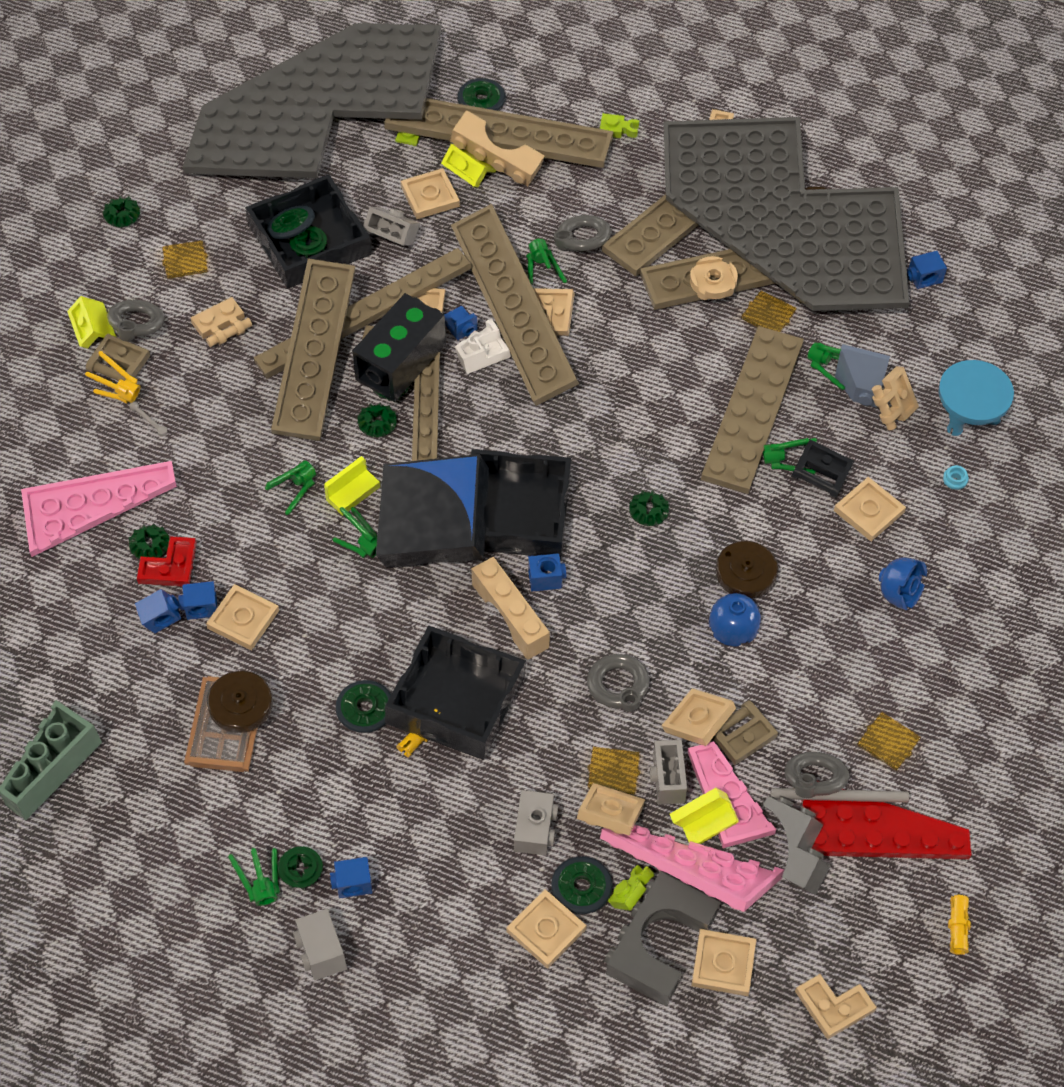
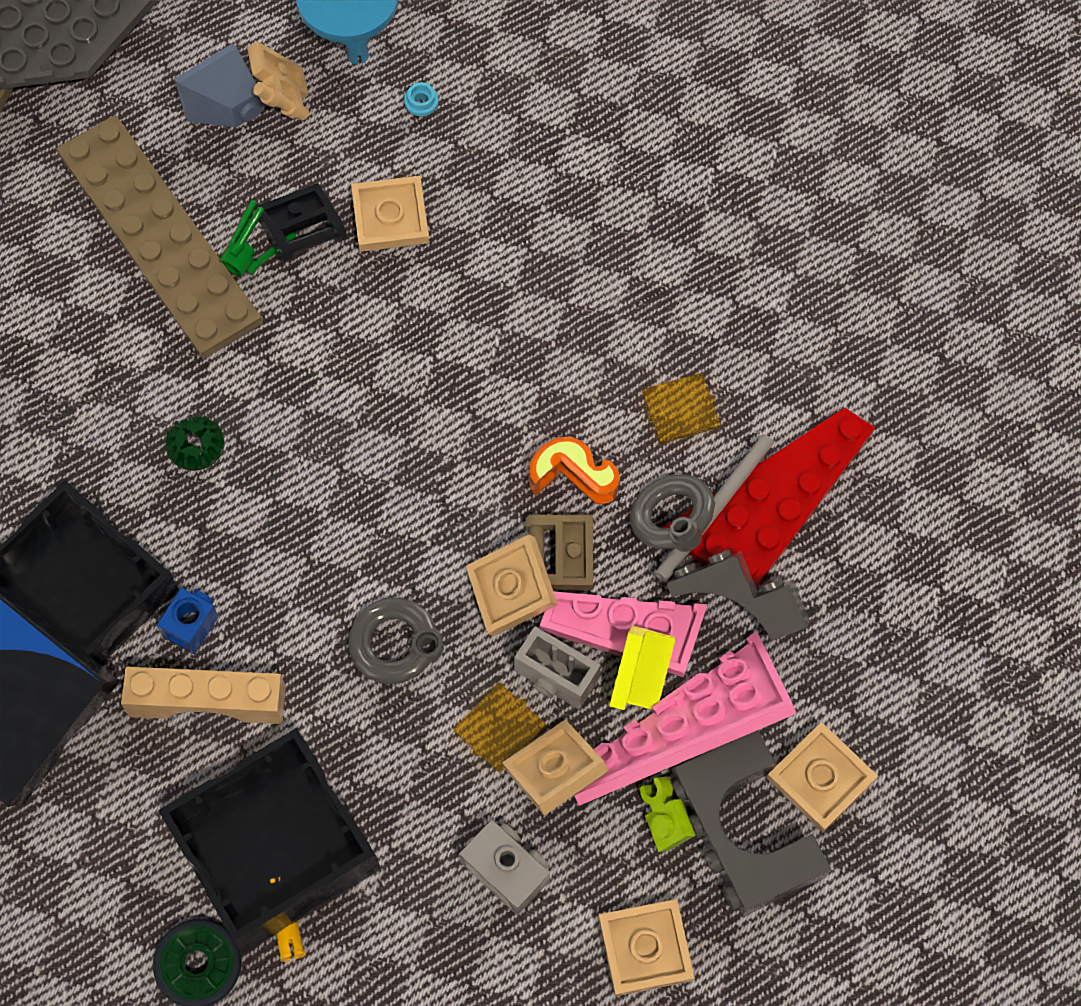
camera: 55 degrees left, 10 degrees up
wheel [551,856,613,914] -> none
blue cylinder [708,593,761,647] -> none
dark brown wheel [716,541,778,598] -> none
clear yellow piece [741,290,797,332] -> none
tan plate [795,974,877,1040] -> none
green plant [807,342,845,390] -> none
blue cylinder [879,557,927,610] -> none
yellow pin [948,895,971,955] -> none
none -> orange animal [529,436,620,504]

